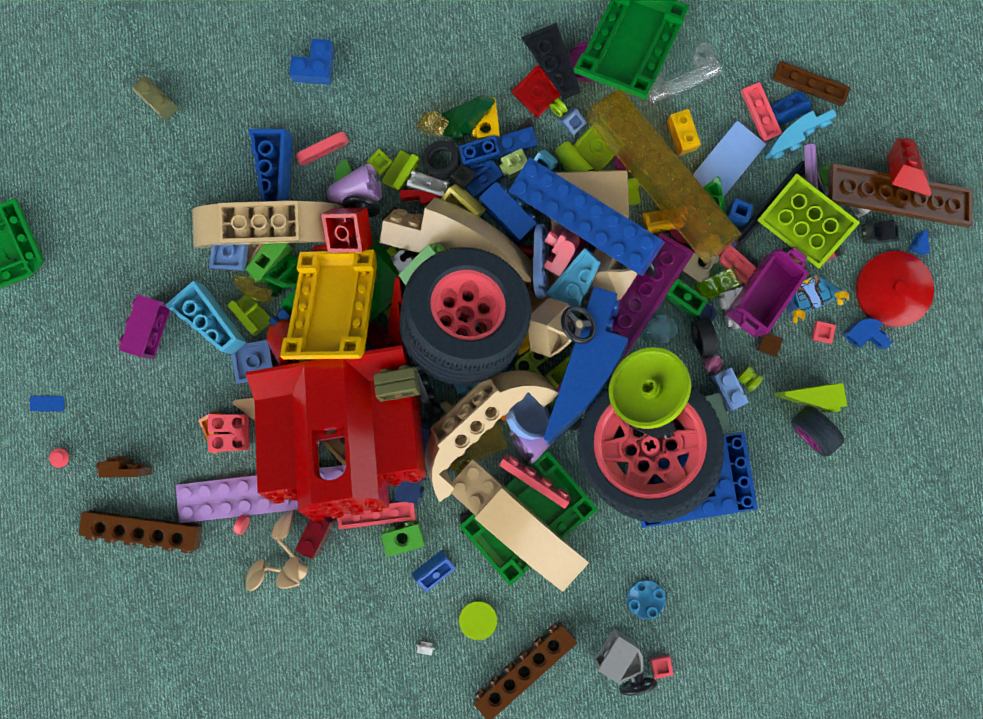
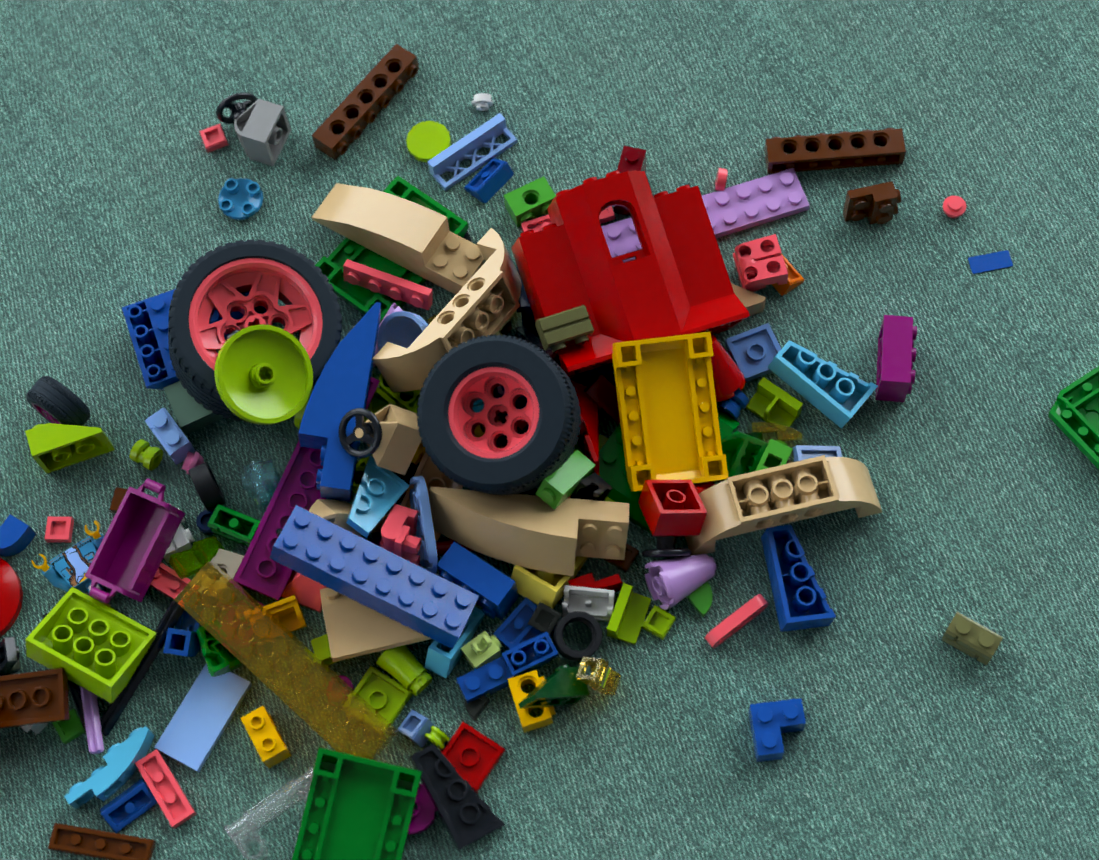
camera: 175 degrees right, 20 degrees down
tan plant [246,510,308,591] -> none
none -> light blue fence [427,113,517,191]

